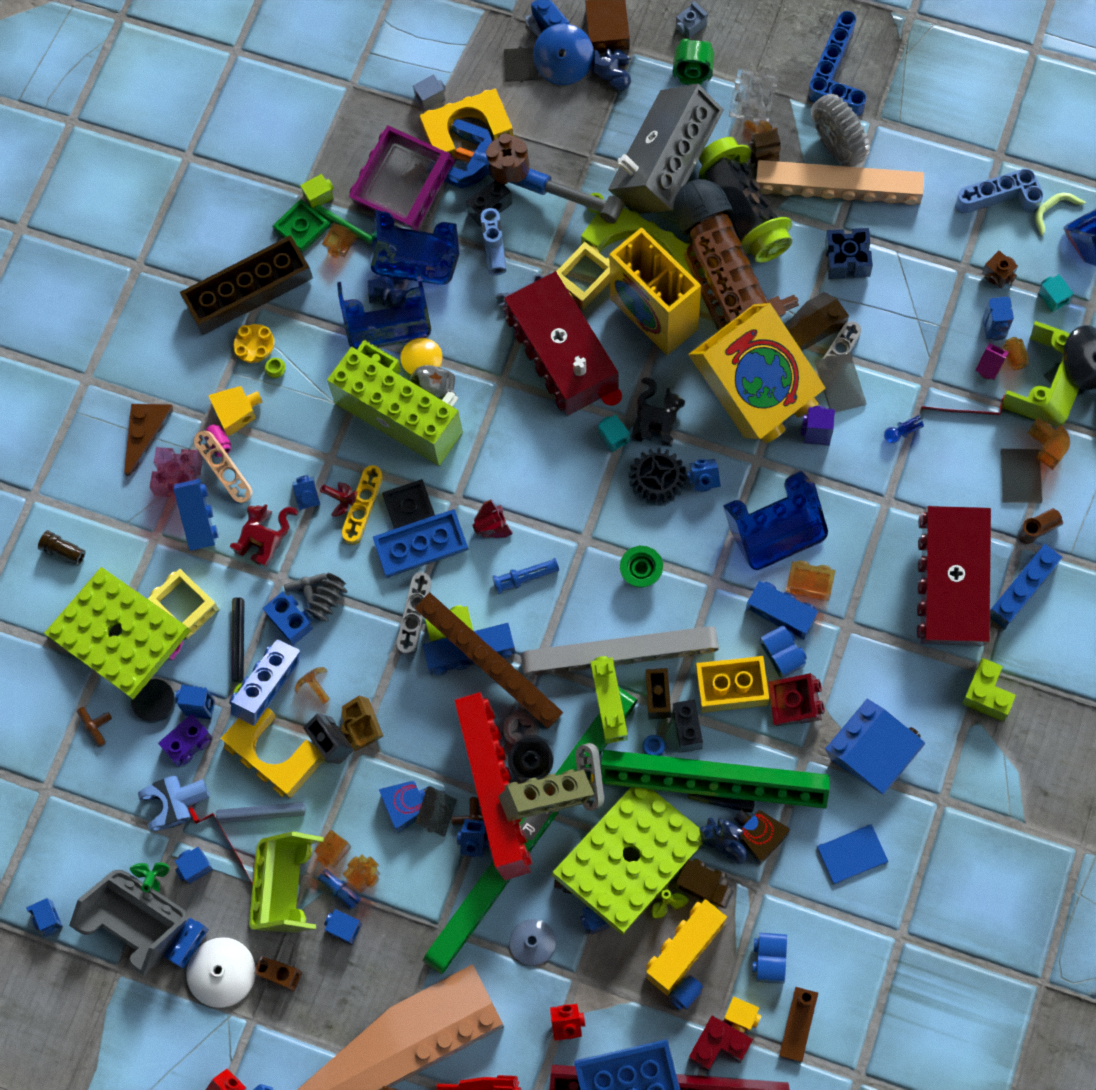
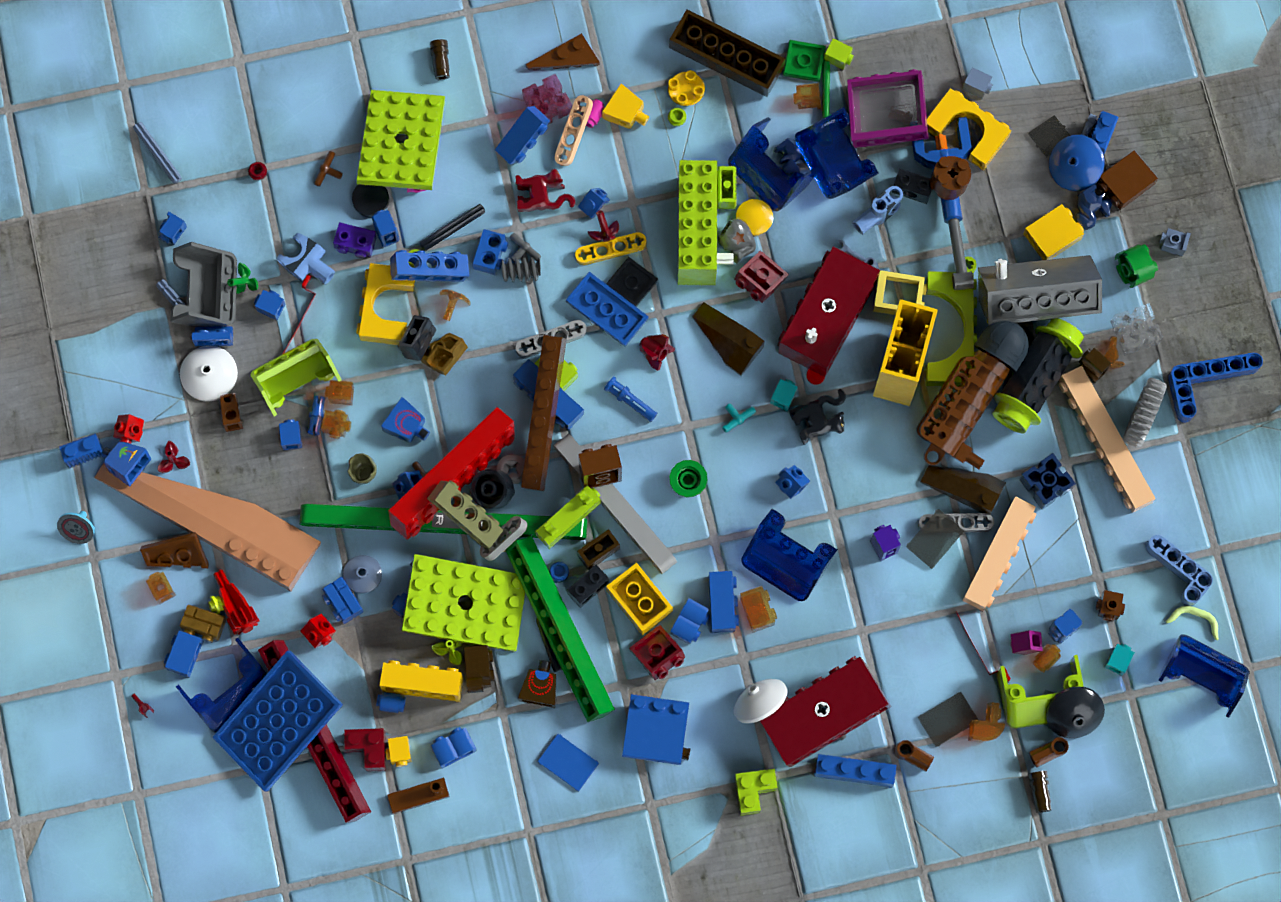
camera: 50 degrees right, 5 degrees up
light yellow window [148,569,219,639] -> none
sand blue axle [216,802,306,823] -> none
clear smoke piece [415,786,457,837] -> none
black gear [629,448,687,506] -> none
yellow brick [688,303,826,443] -> none
dark blue animal [699,818,748,864] -> none
clear blue pin [884,415,924,443] -> none
none -> sand blue axle [156,279,185,306]
none -> dark red plant [157,440,190,473]
none -> dark red plate [248,162,267,180]
none -> blue brick [322,577,364,624]
none -> olive hair [348,453,377,485]
none -> reddish brown brick [578,444,622,489]
none -> dark brown wedge [692,302,765,376]
none -> teal piece [722,403,756,433]
none -> dark red plate [734,250,789,303]
none -> white dish [734,679,787,723]
none -> light nougat brick [963,496,1036,611]
none -> yellow brick [1023,204,1084,260]

